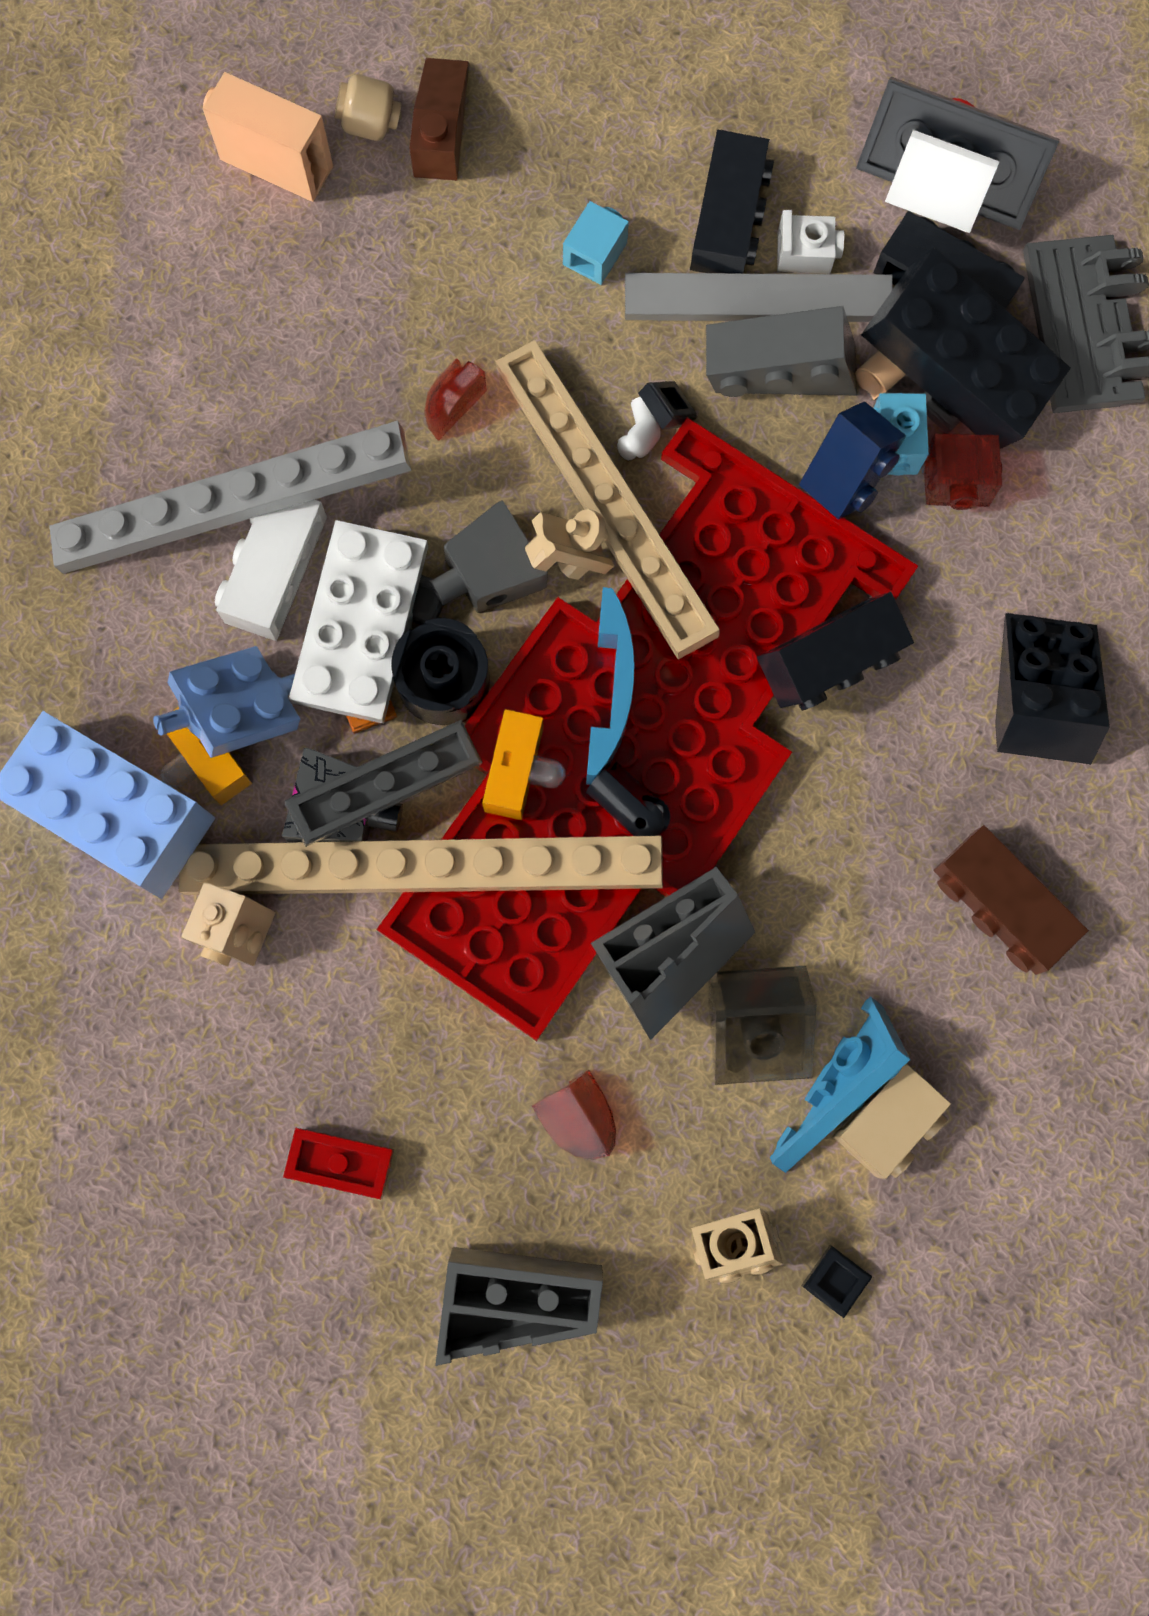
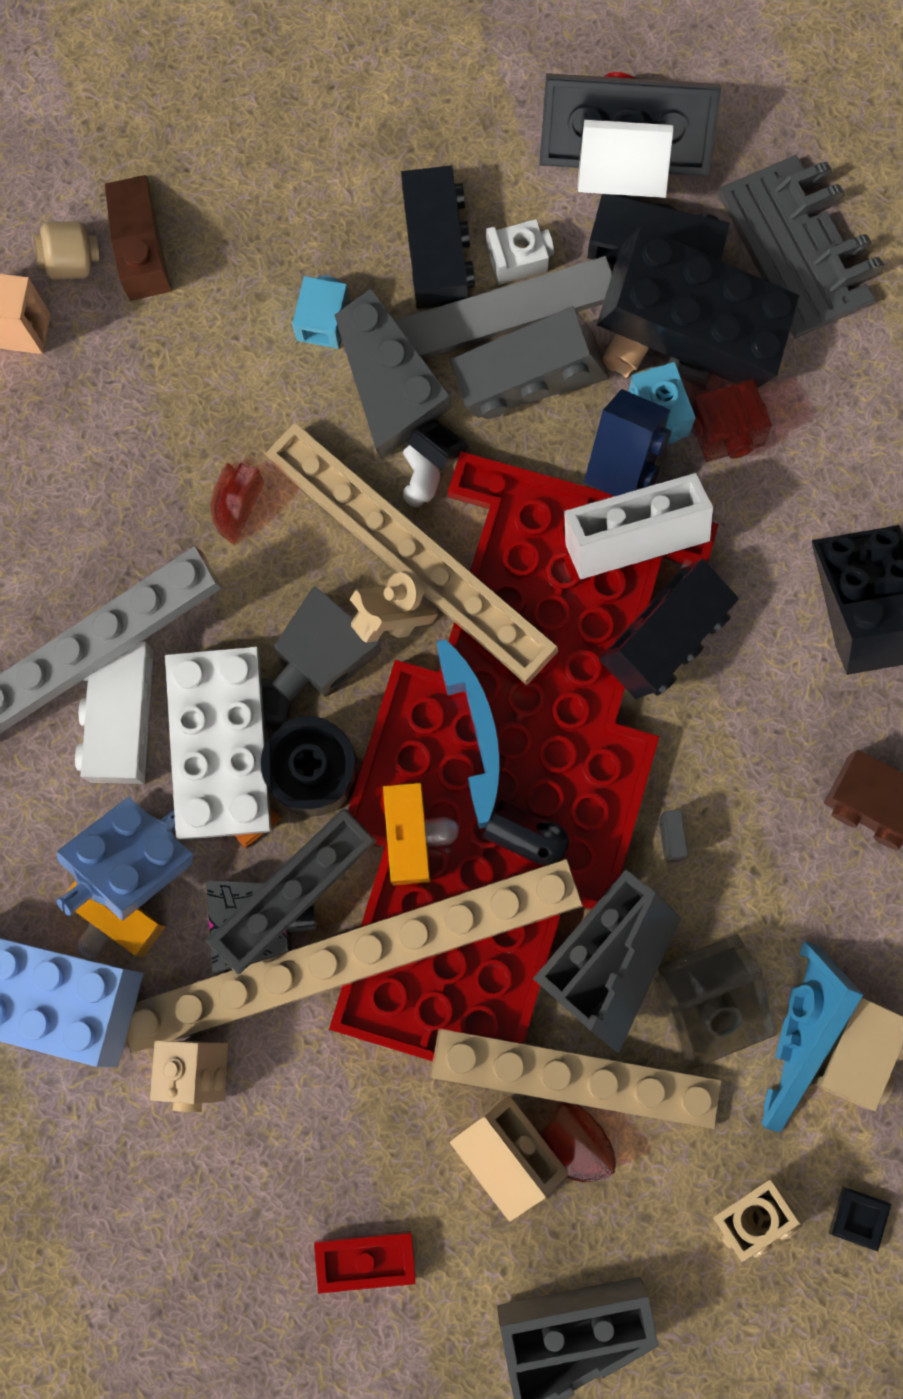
camera: 10 degrees left, 0 degrees up
none -> dark grey wedge [334,288,452,458]
none -> tan plate [430,1028,721,1129]
none -> tan brick [449,1094,569,1222]
none -> white brick [564,473,713,579]
none -> dark grey tile [658,809,688,862]

